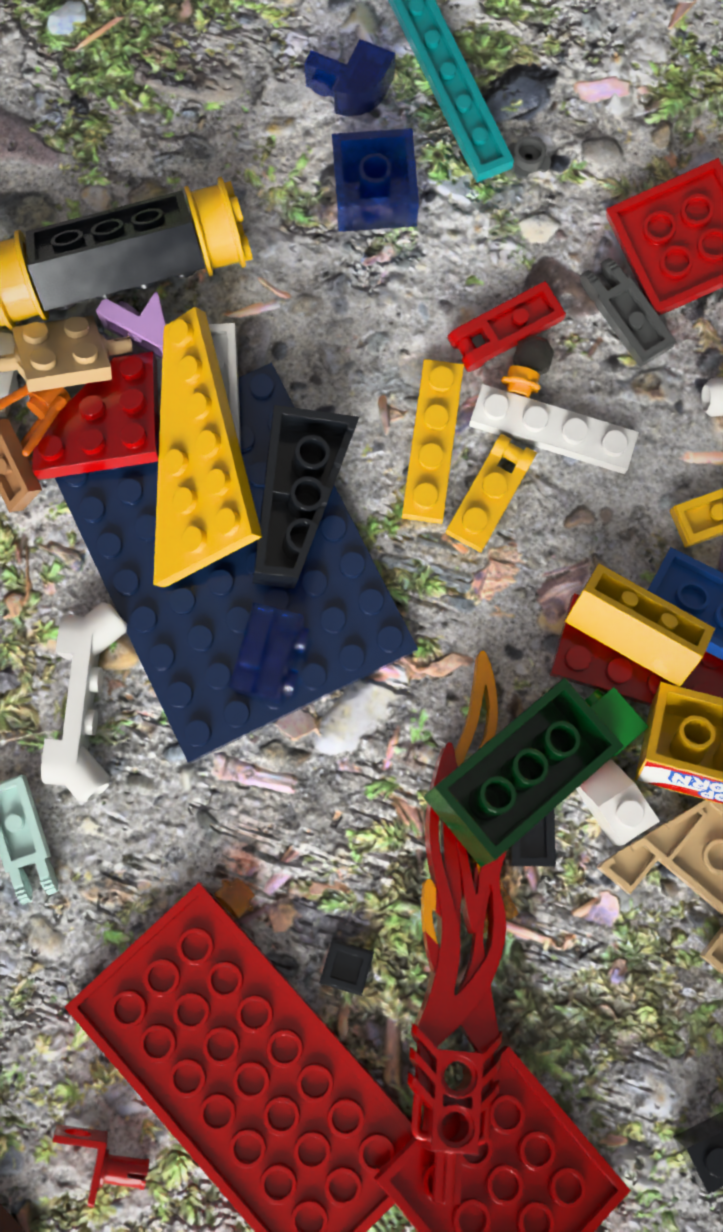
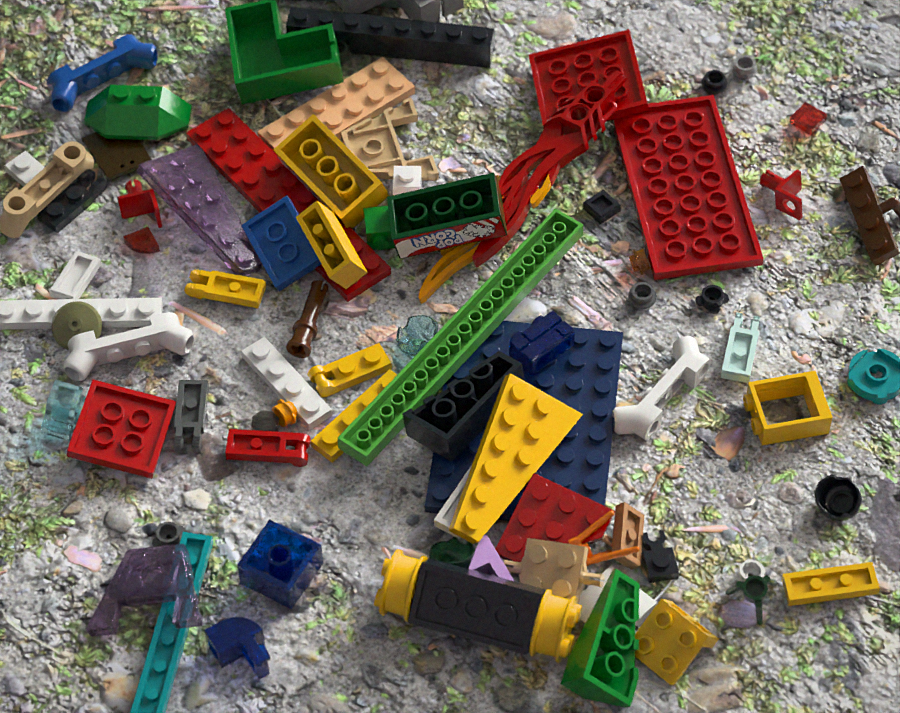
camera: 145 degrees left, 25 degrees down
none -> clear purple wing [86,544,203,637]
none -> reddish brown pin [286,280,329,358]
none -> bright green piece [337,208,583,466]
none -> clear light blue hair [396,315,439,357]
none -> clear green hair [427,537,475,569]
none -> dark grey plate [628,282,656,309]
none -> black plate [695,285,729,314]

